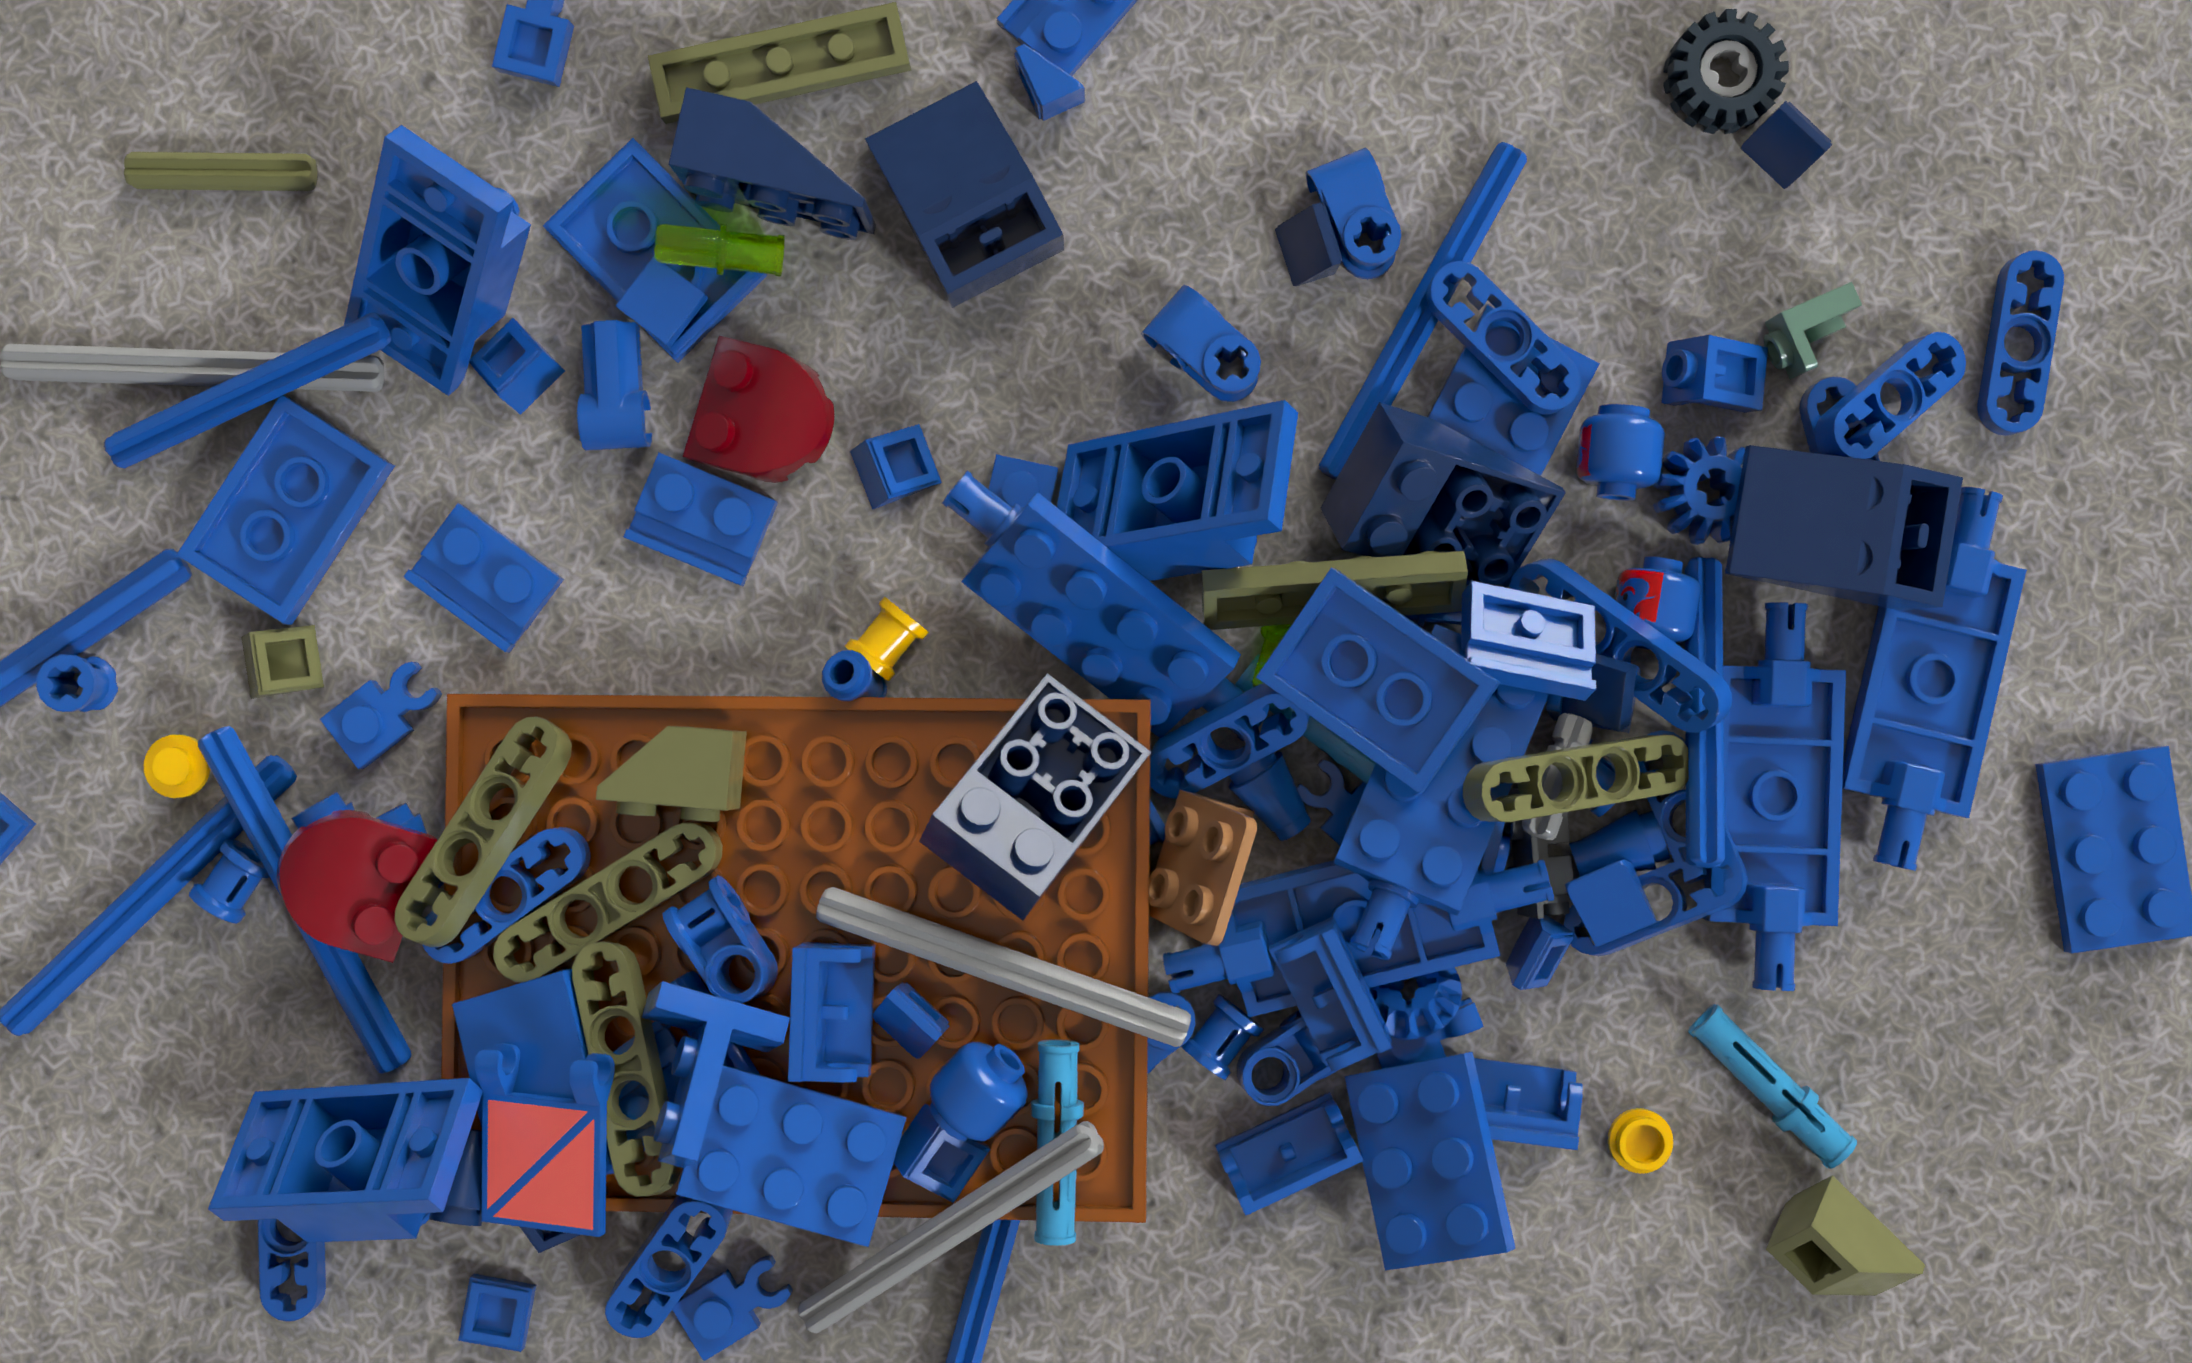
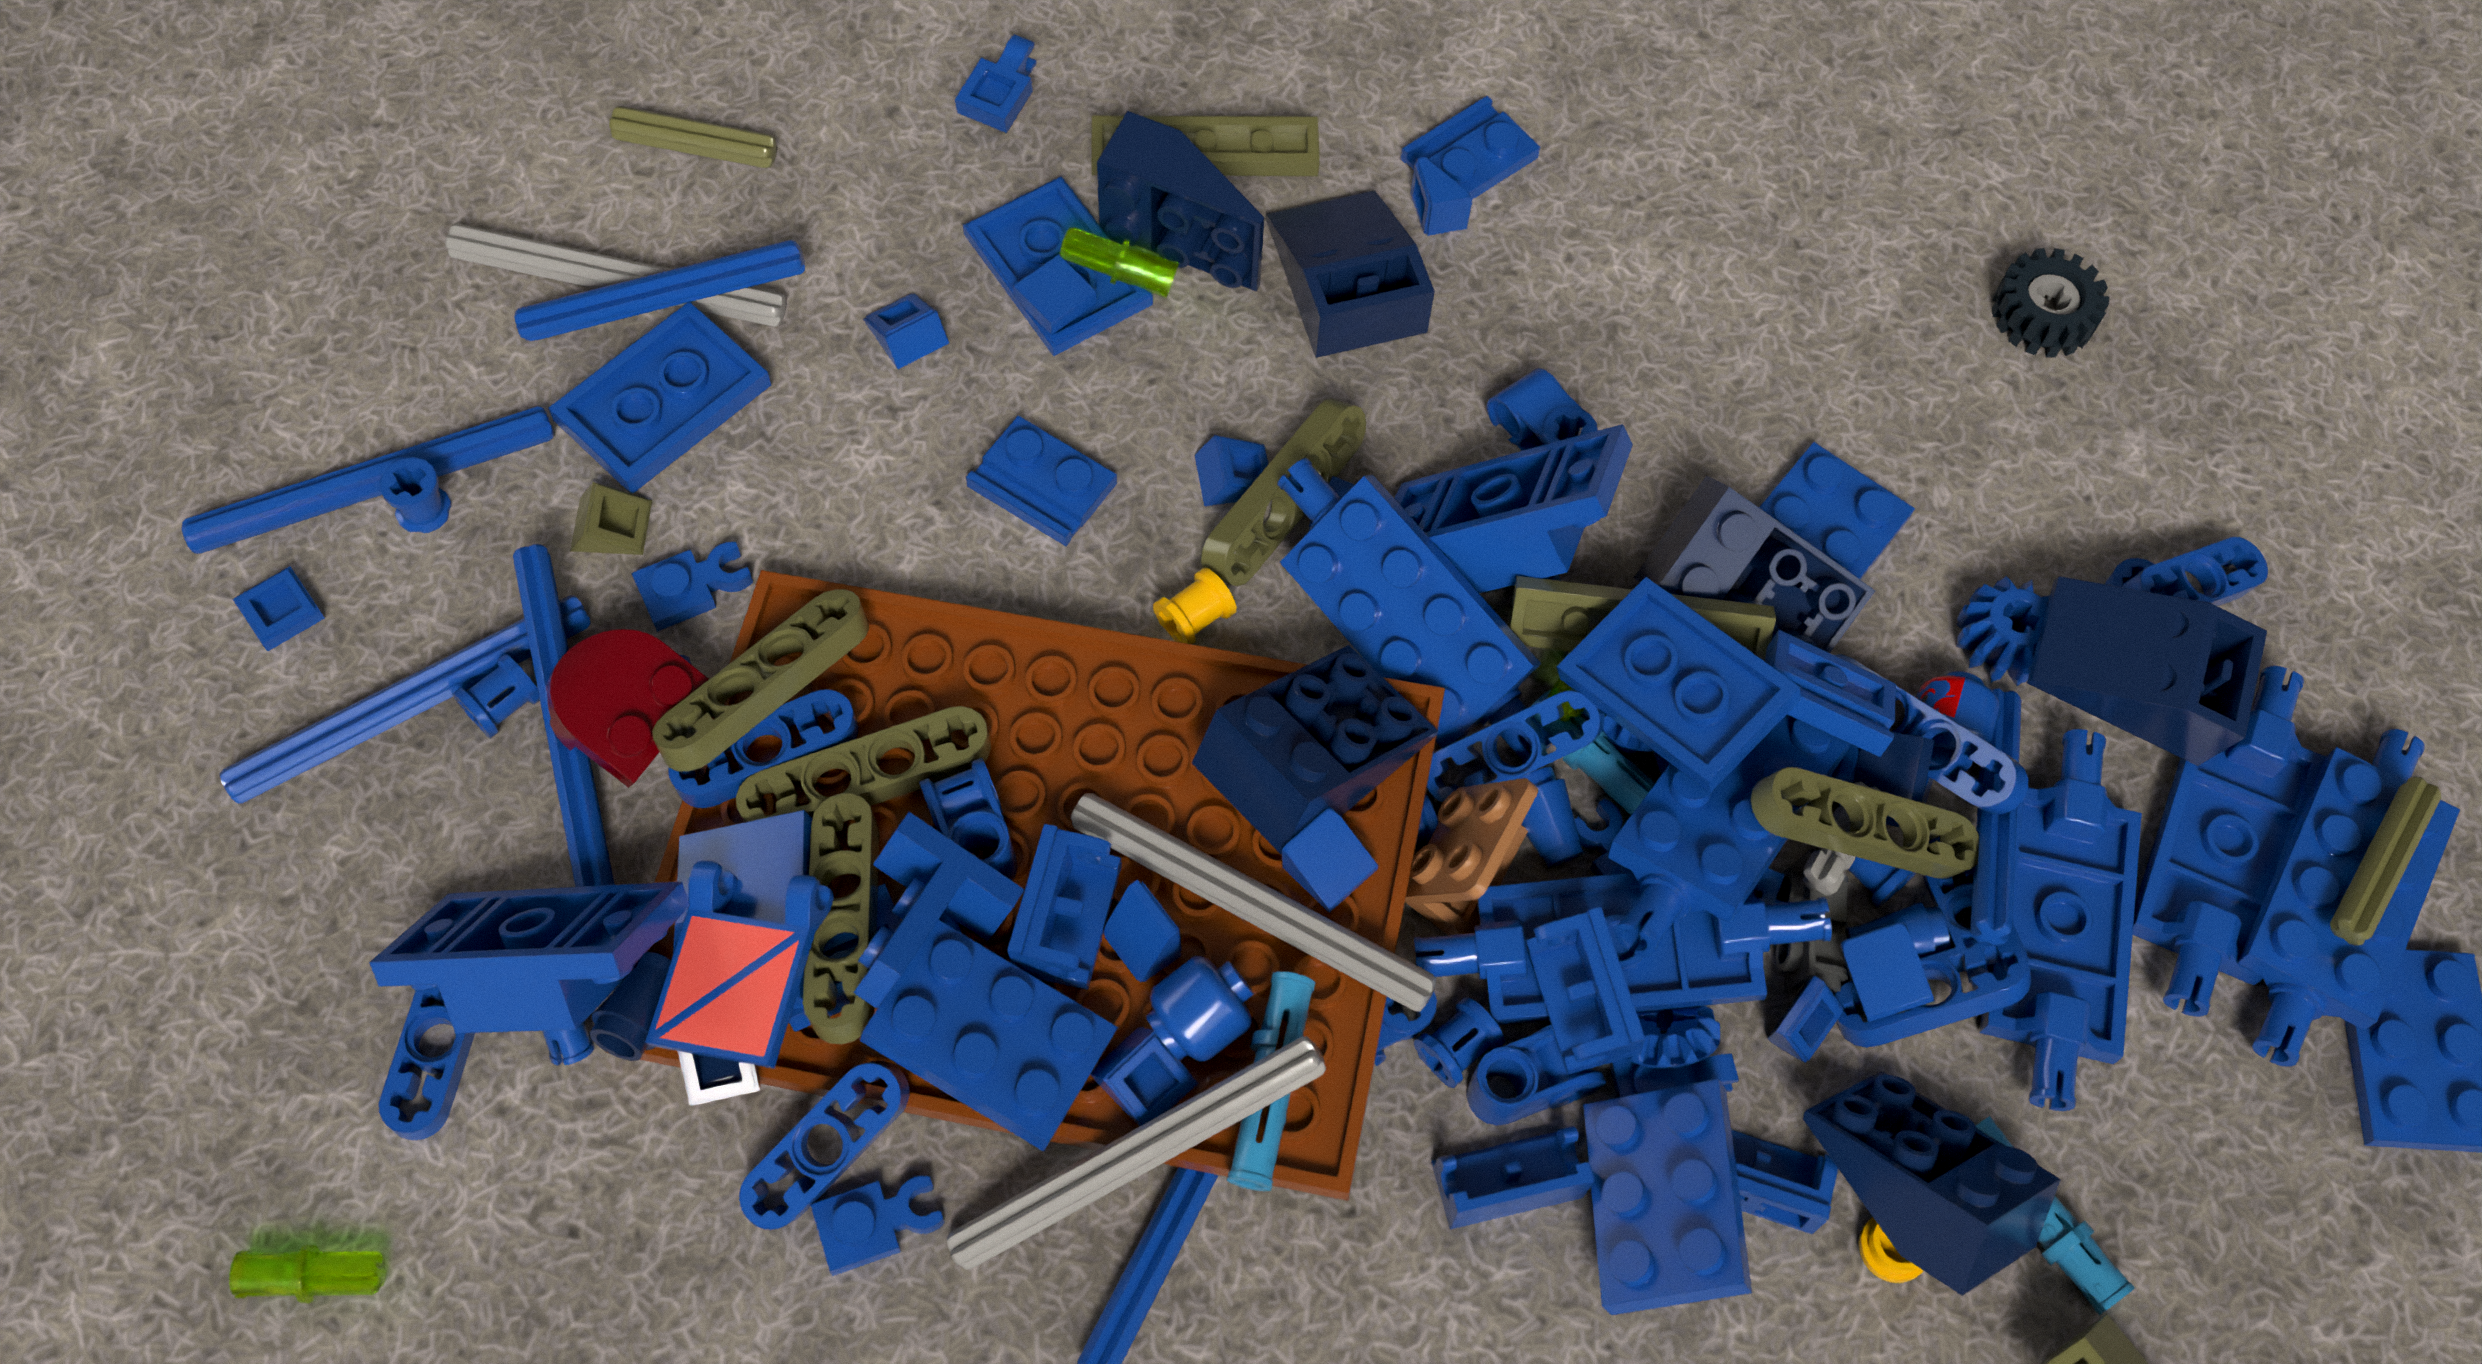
camera: 10 degrees right, 25 degrees down
yellow plate [144,734,211,798] -> none
blue brick [344,125,531,396] -> none
blue plate [403,503,564,653] -> none
blue tile [458,1274,536,1352] -> none
blue piece [577,320,652,451] -> none
olive slope [596,726,747,822] -> none
dark red slope [682,336,834,483] -> none
blue pin [822,650,887,701] -> none
dark blue slope [1275,202,1343,286] -> none
blue piece [1305,147,1401,280] -> none
blue axle [1319,142,1527,480] -> none
blue beam [1426,261,1581,415] -> none
blue head [1576,404,1665,501] -> none
blue bracket [1661,335,1768,413] -> none
dark blue slope [1740,101,1833,189] -> none
sand green bracket [1764,282,1862,380] -> none
blue beam [1977,250,2064,436] -> none
none -> olive beam [1201,398,1366,586]
none -> blue slope [1282,807,1378,913]
none -> dark blue slope [1803,1071,2061,1296]
none -> blue plate [2237,729,2460,1067]
none -> olive axle [2330,777,2441,946]

